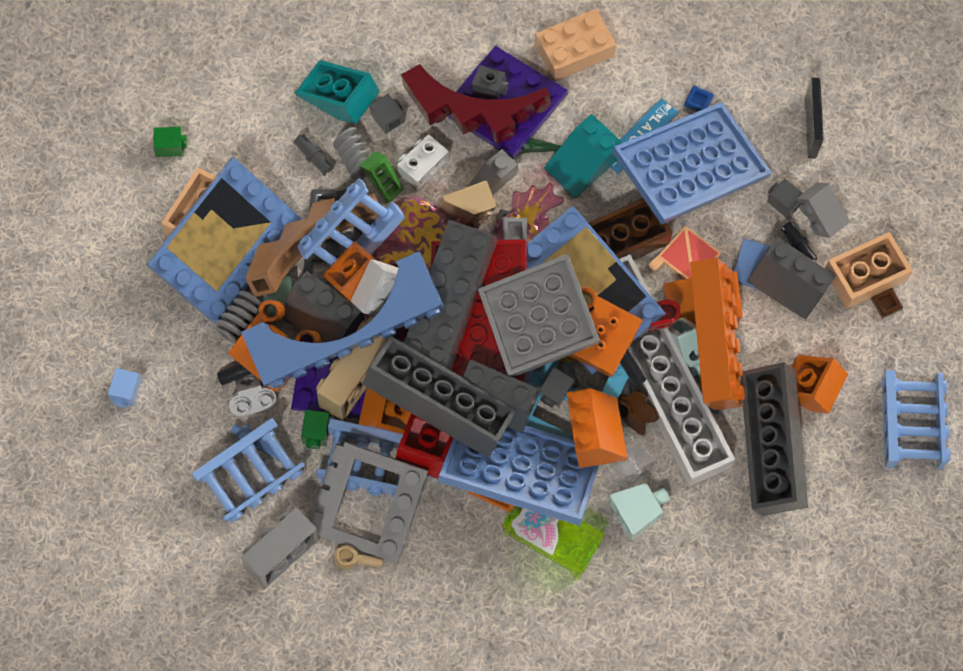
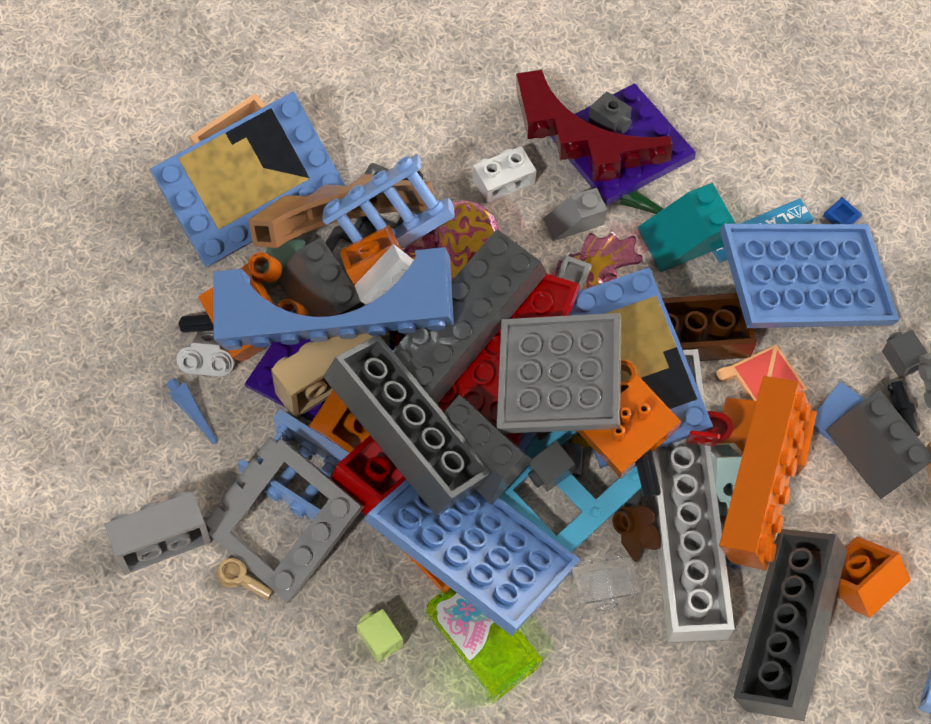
camera: 20 degrees right, 5 degrees down
light blue brick [108,368,142,408] -> none
green brick [153,126,188,157] -> none
light blue fence [191,418,305,523] -> none
light grey piece [215,291,262,344] -> none
dark grey pin [293,133,335,176] -> none
teal slope [295,60,380,125] -> none
green brick [301,410,330,449] -> none
light grey piece [333,127,370,180] -> none
bright green slope [360,151,404,203] -> none
dark grey brick [370,93,404,134] -> none
tan slope [436,180,497,227] -> none
light nougat brick [534,9,616,81] -> none
orange slope [567,388,628,468] -> none
light aqua torso [608,484,670,540] -> none
none -> yellowish green brick [357,609,403,663]

